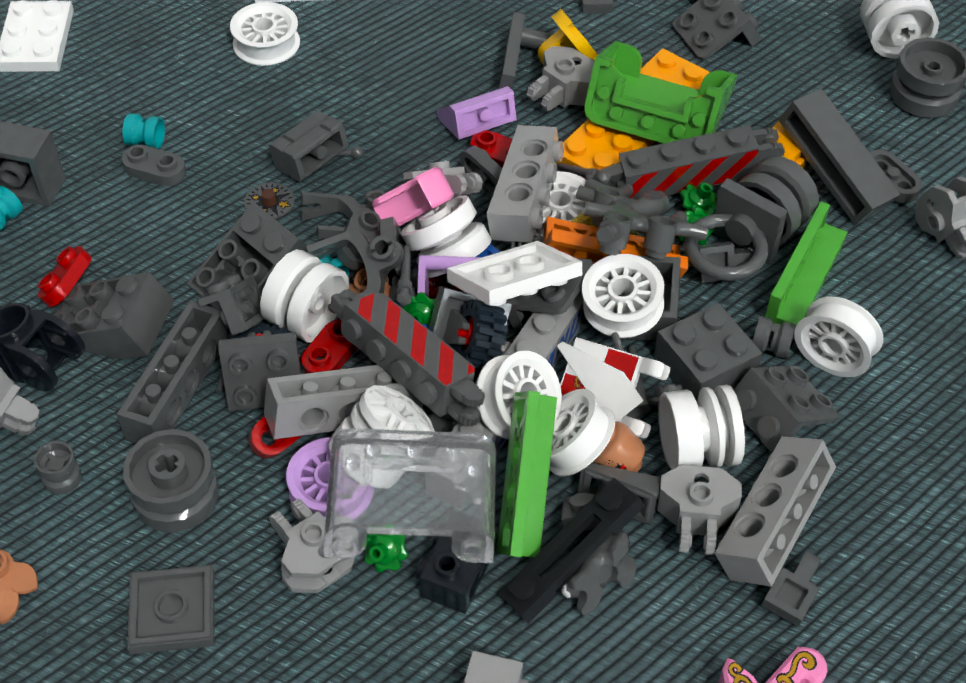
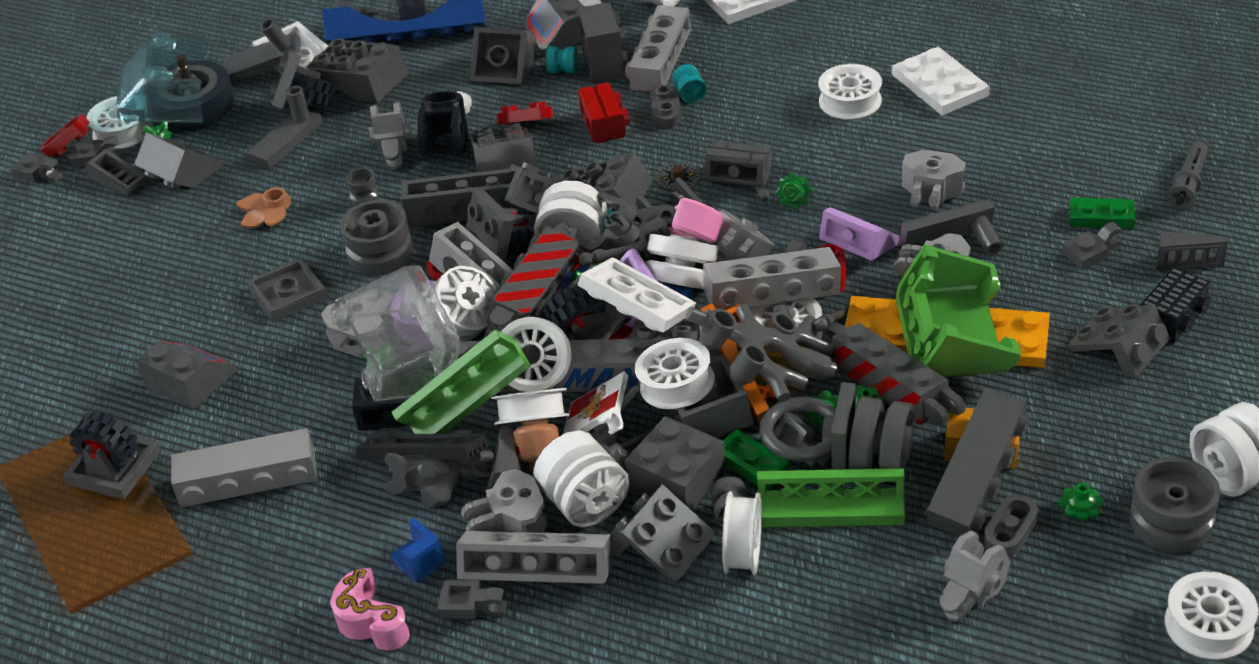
camera: 70 degrees right, 10 degrees down
yellow tile [538,8,598,64] -> none
white sticker [557,341,644,422] -> none
none -> blue panel [391,518,445,583]
none -> red brick [578,83,630,144]
none -> light grey brick [625,5,691,92]
none -> green plate [723,429,790,491]
none -> green plant [776,173,812,210]
none -> light grey hinge [902,150,966,210]
none -> green plant [1058,483,1104,521]

